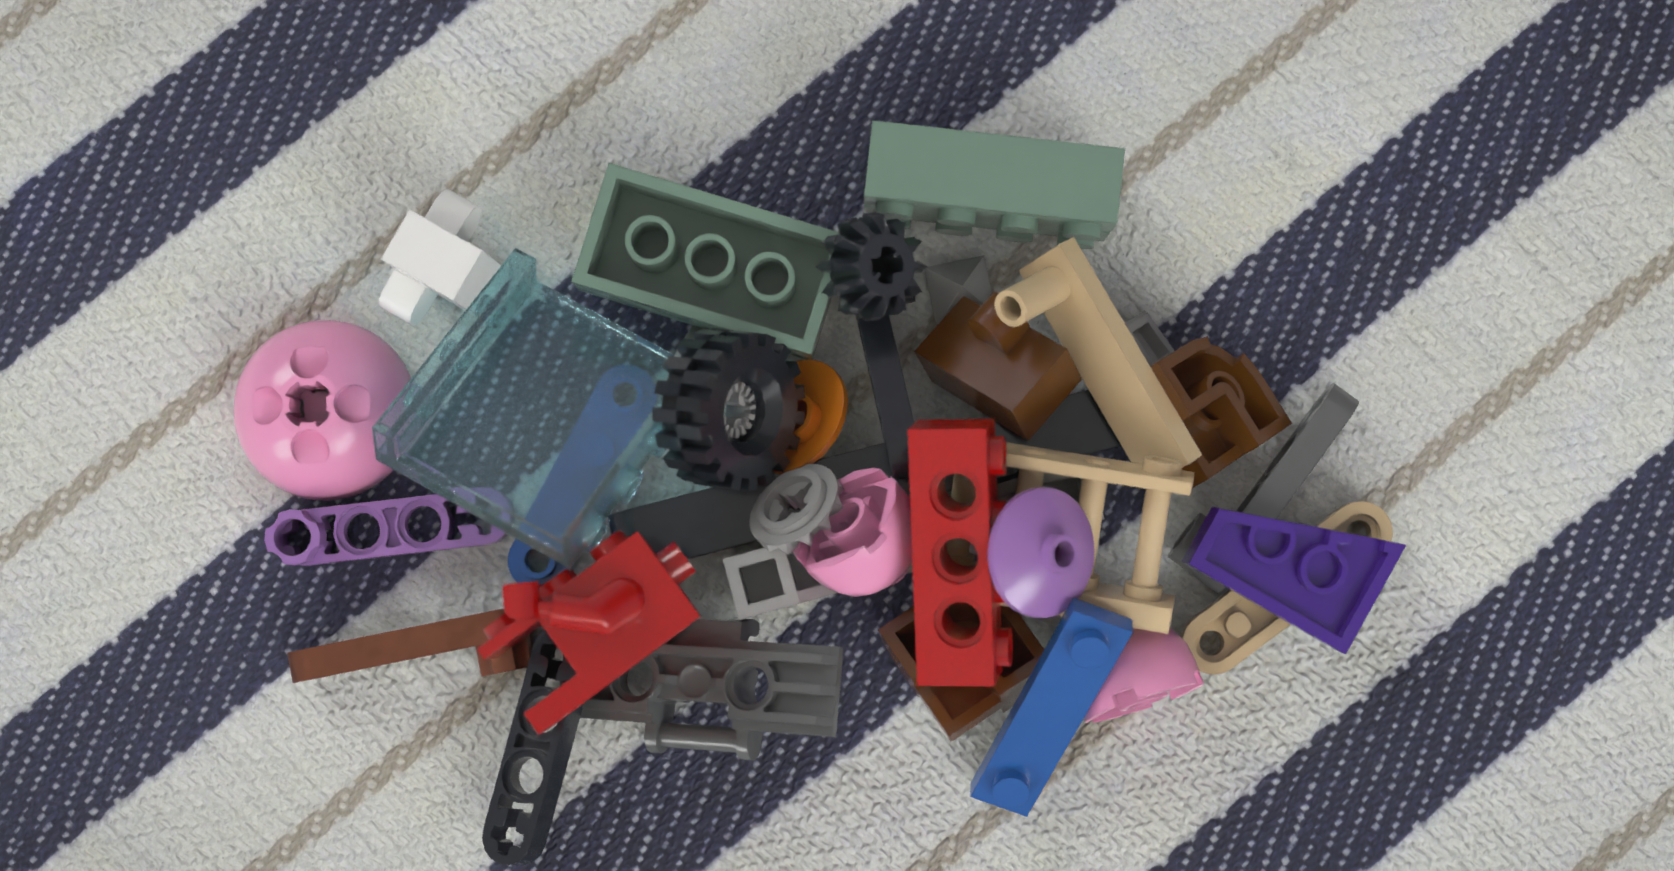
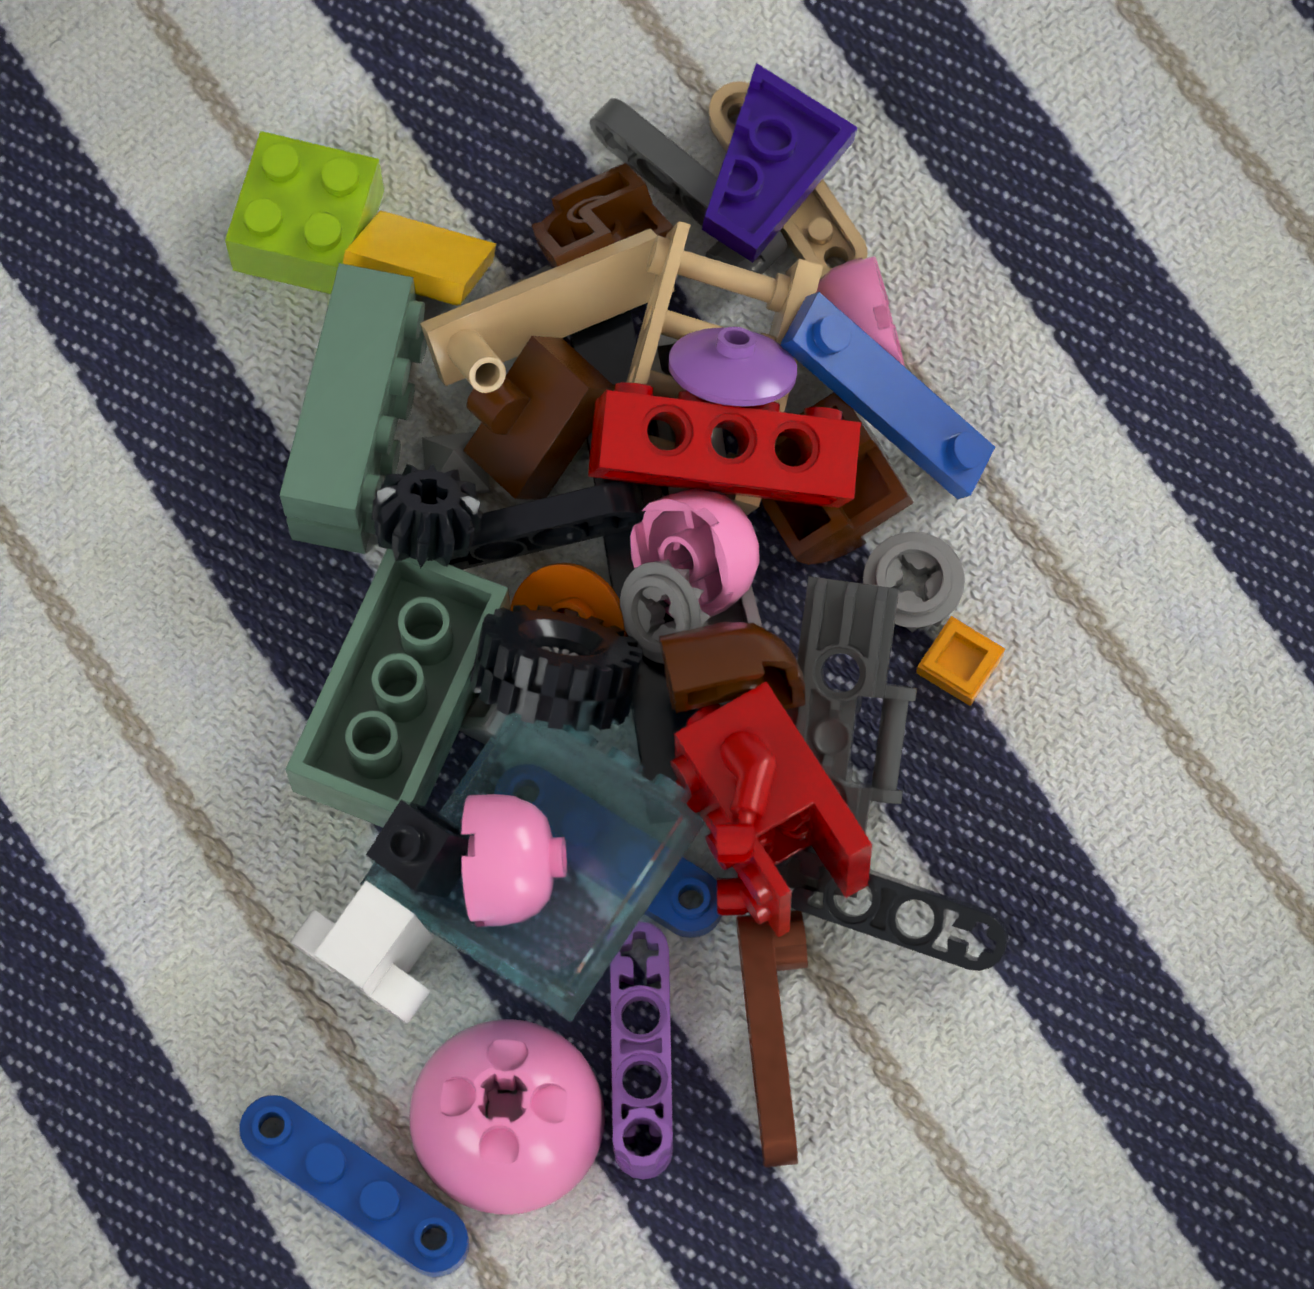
camera: 85 degrees left, 15 degrees down
none -> lime brick [225,131,385,294]
none -> blue plate [239,1095,469,1277]
none -> yellow tile [343,210,496,306]
none -> black brick [366,800,470,898]
none -> bright pink cylinder [461,794,567,927]
none -> reddish brown brick [659,622,805,713]
none -> light grey gear [863,532,965,632]
none -> light orange tile [916,616,1005,706]

